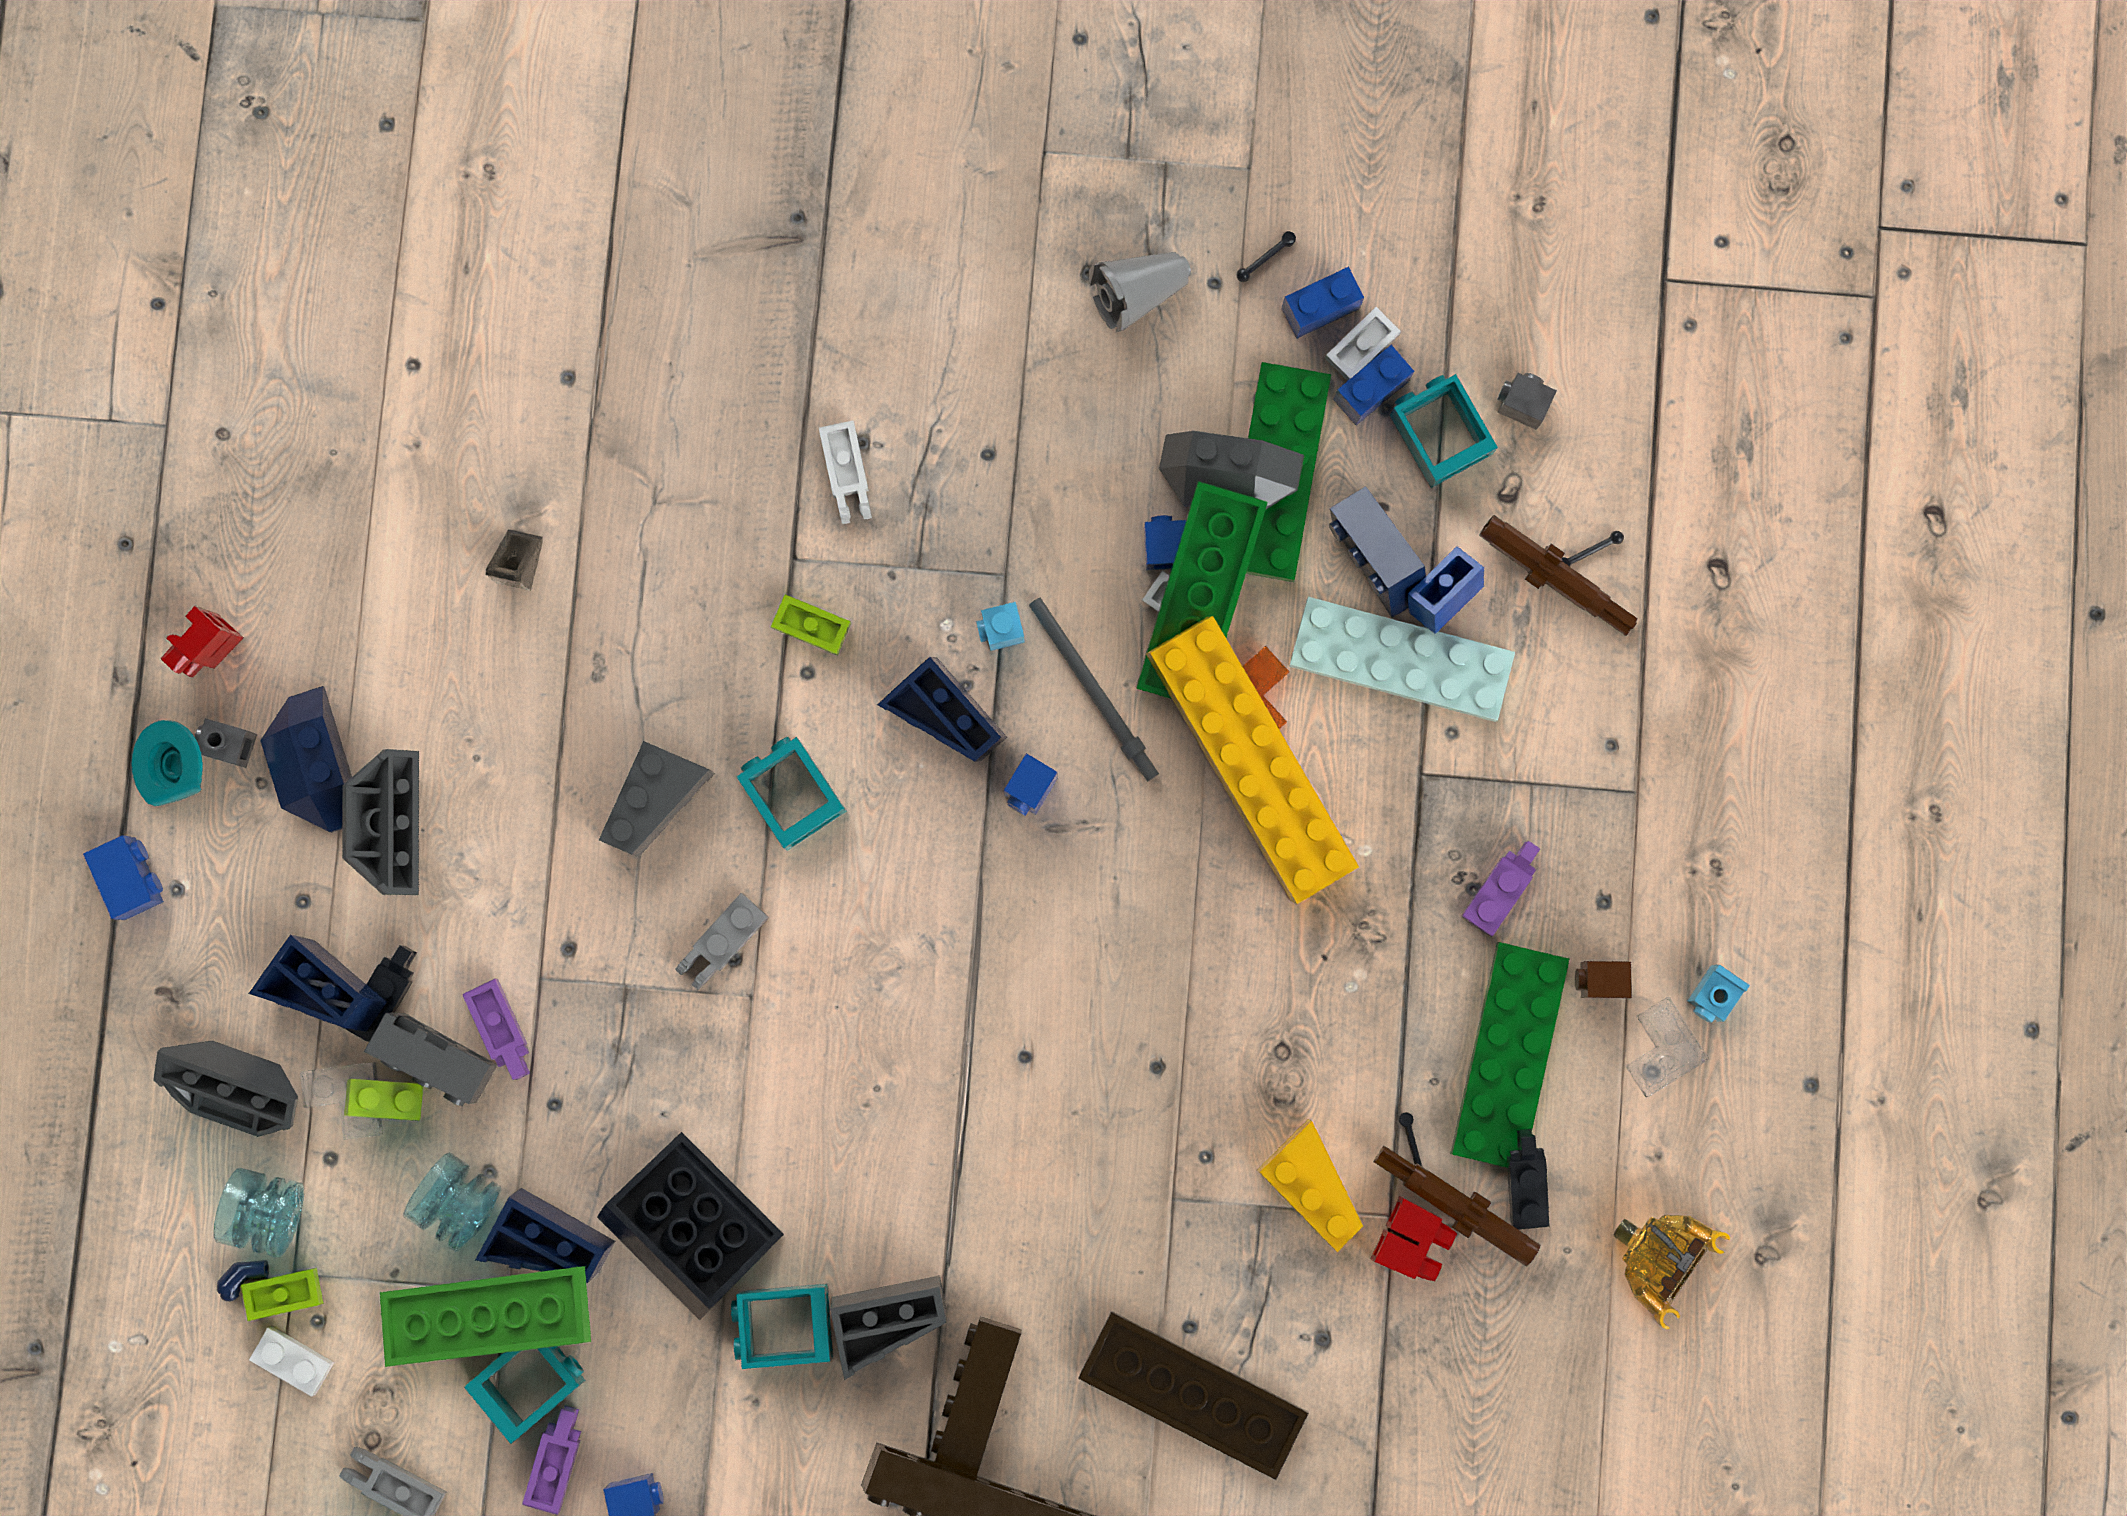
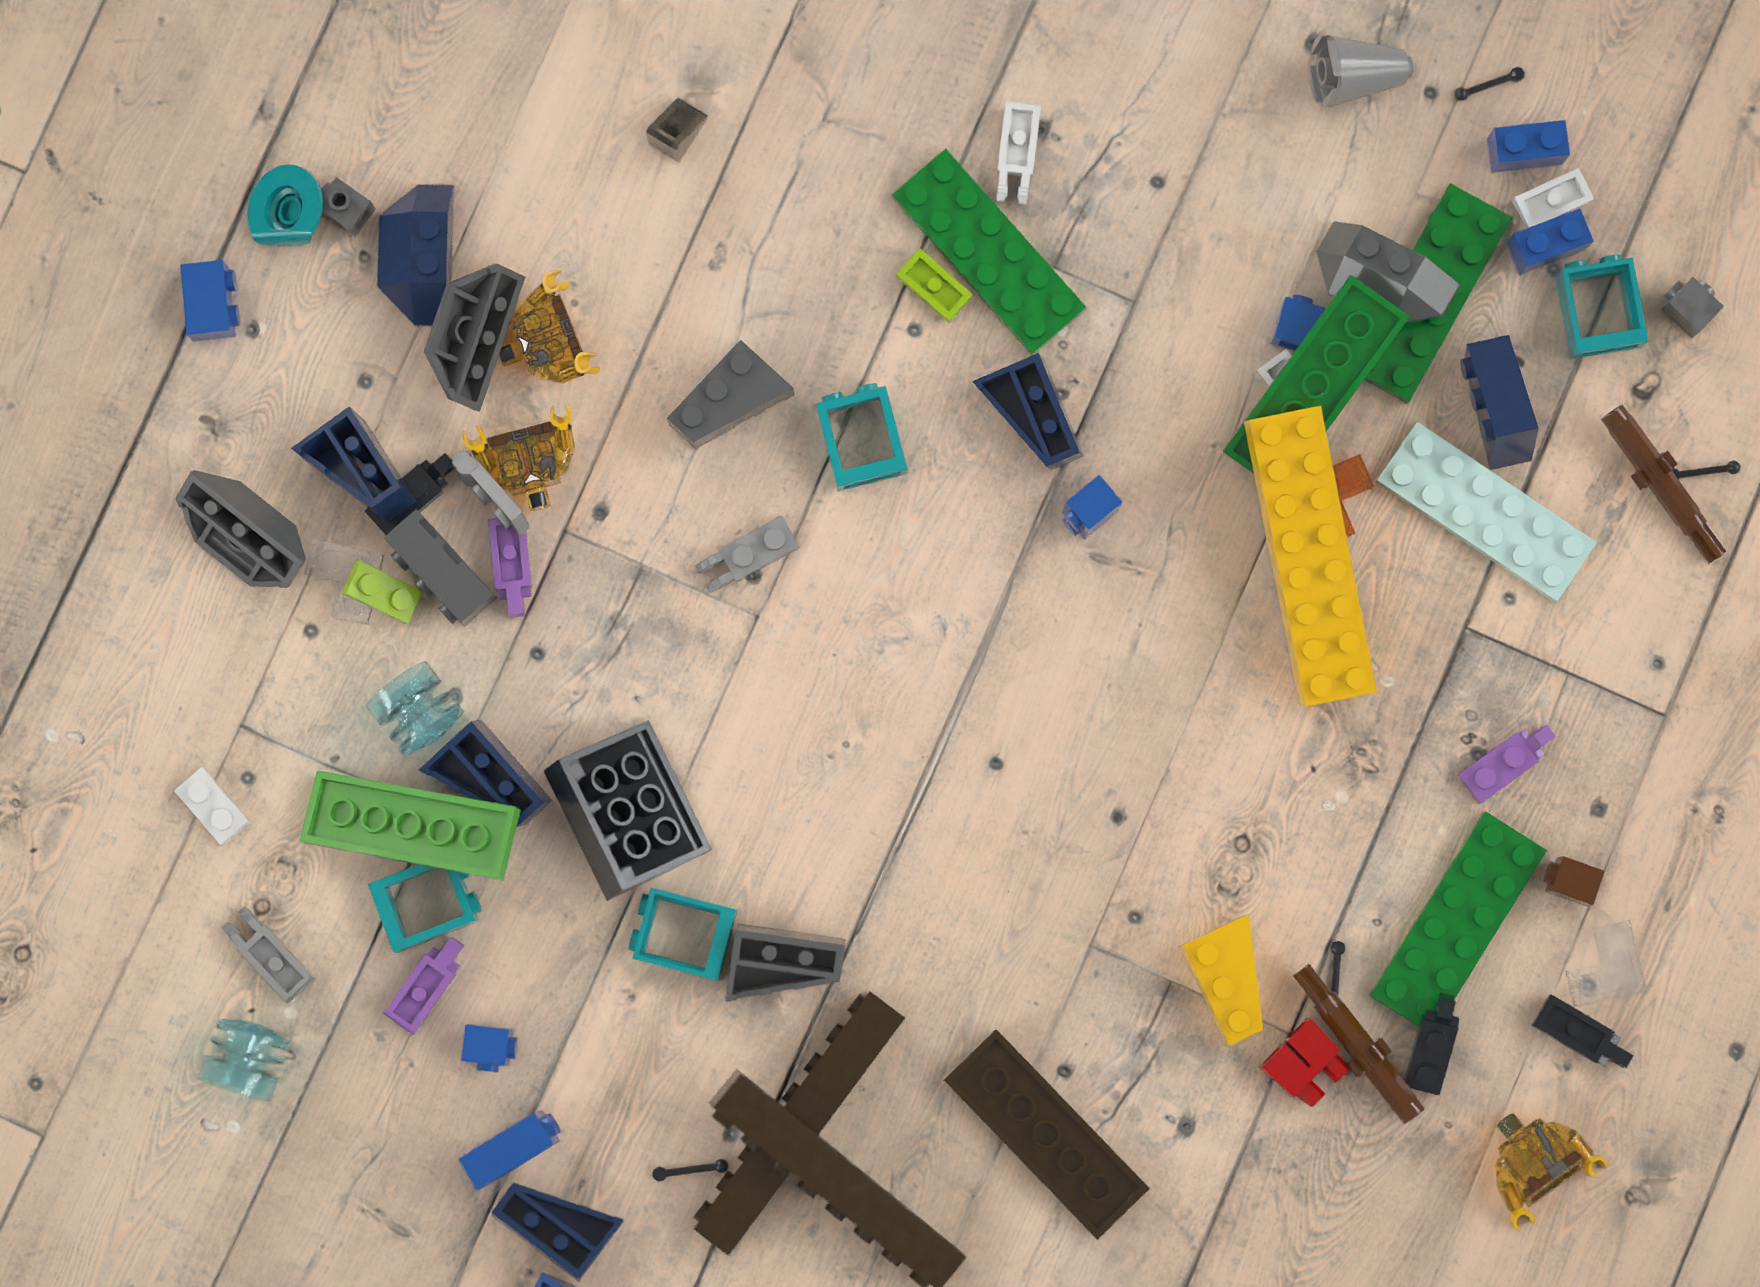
camera: 20 degrees right, 0 degrees up
red hips [160,606,244,678] -> none
clear light blue wheel [214,1168,304,1257] -> none
dark blue arm [217,1260,269,1302] -> none
lime plate [241,1268,324,1321] -> none
medium azure brick [976,602,1025,651] -> none
dark grey bar [1029,597,1159,782] -> none
blue brick [1408,546,1484,634] -> none
medium azure brick [1687,965,1750,1023] -> none
none -> light grey hinge [451,450,530,536]
none -> torso [462,404,575,511]
none -> torso [499,270,600,384]
none -> green plate [892,148,1087,355]
none -> black hinge [1531,994,1634,1068]

